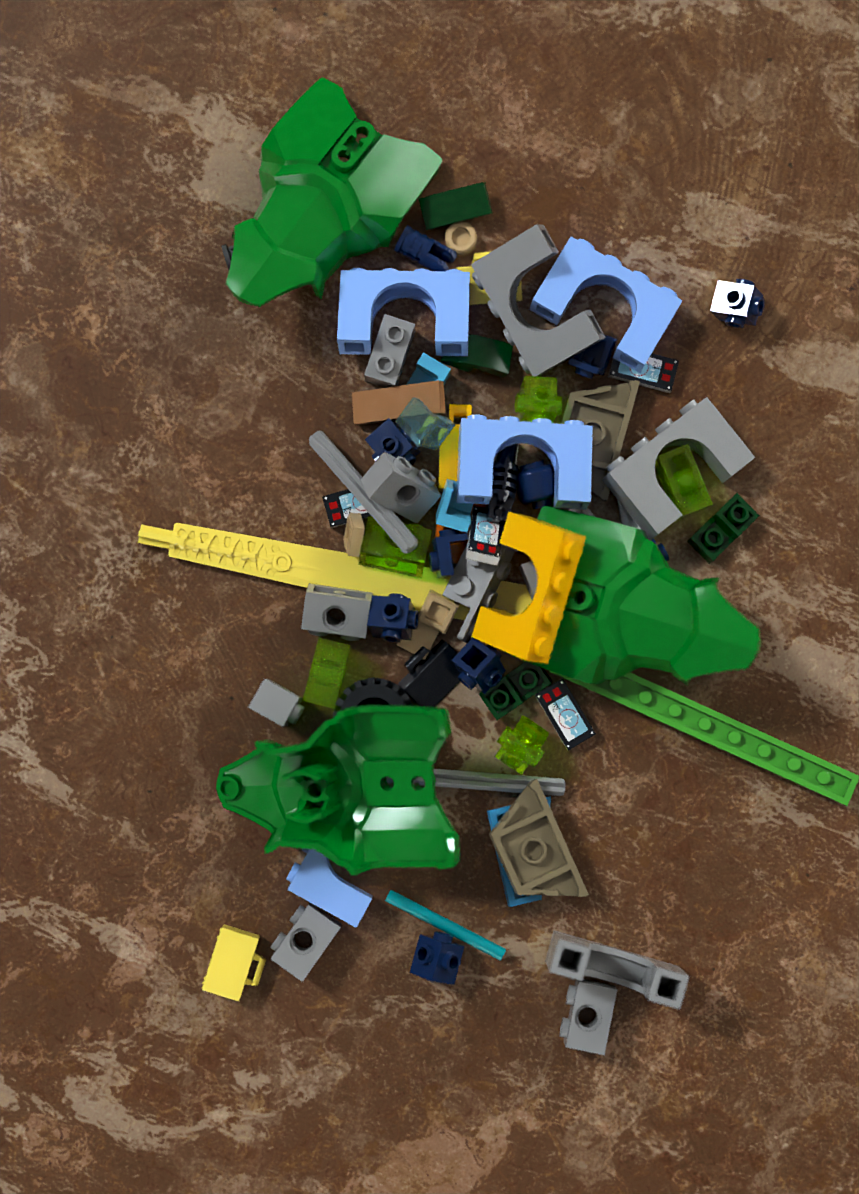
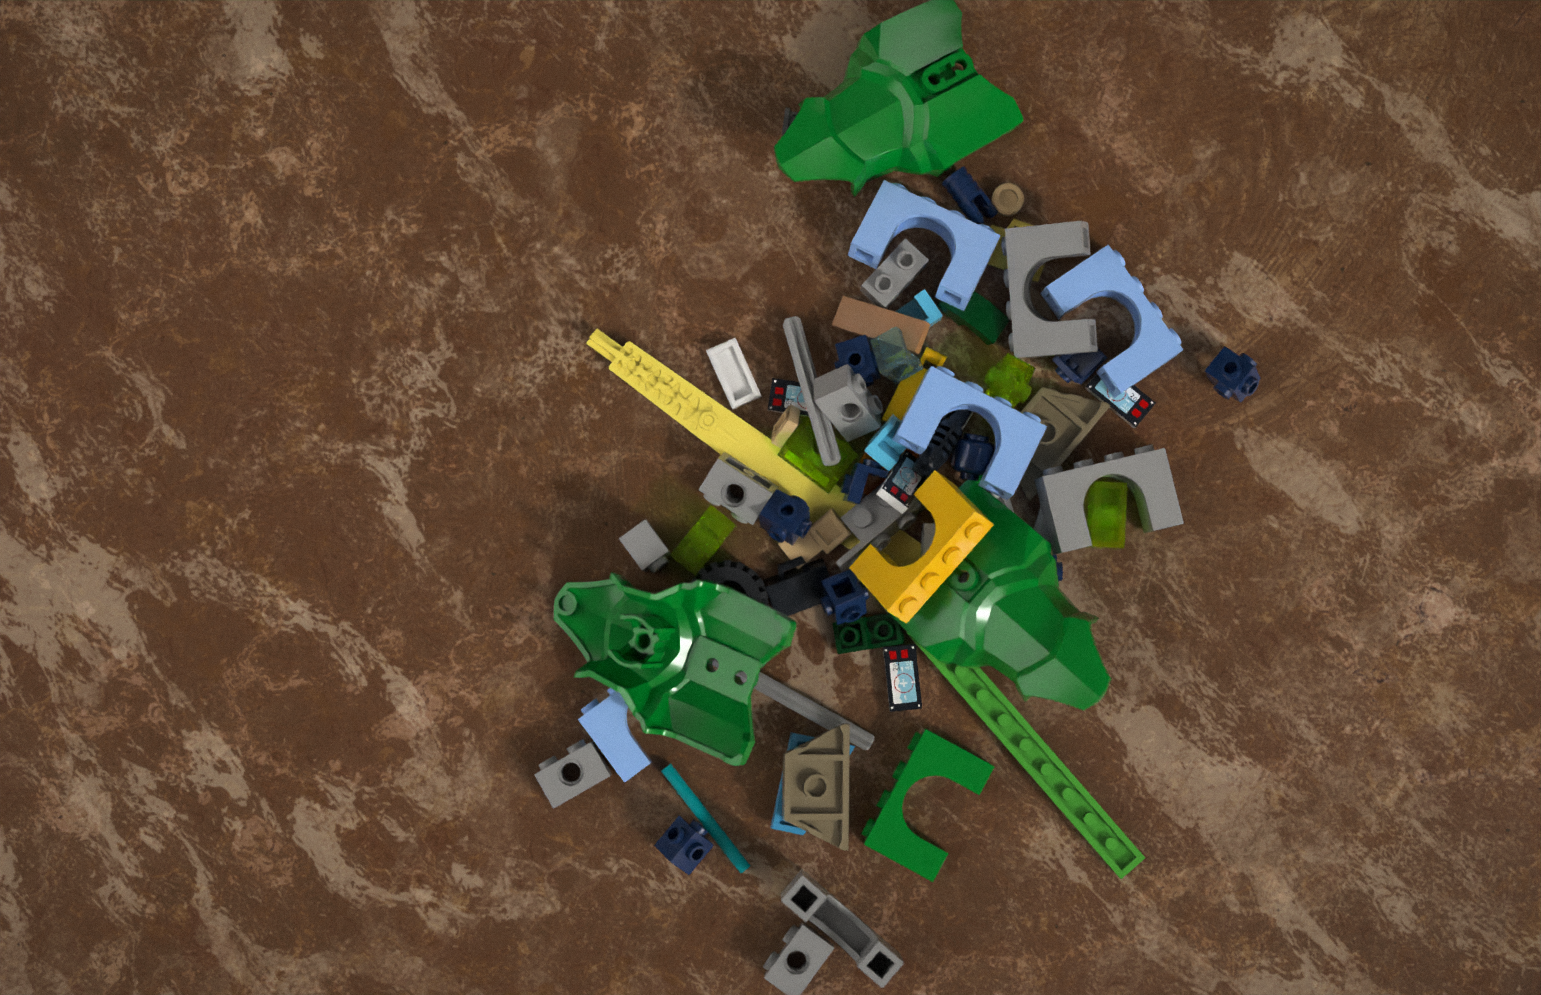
camera: 30 degrees right, 0 degrees up
light yellow piece [202,924,266,1001] -> none
dark green slope [419,182,493,230] -> none
clear neon green brick [494,715,550,775] -> none
dark green slope [687,493,759,564] -> none
none -> white tile [706,338,762,410]
none -> green arch [861,728,995,882]

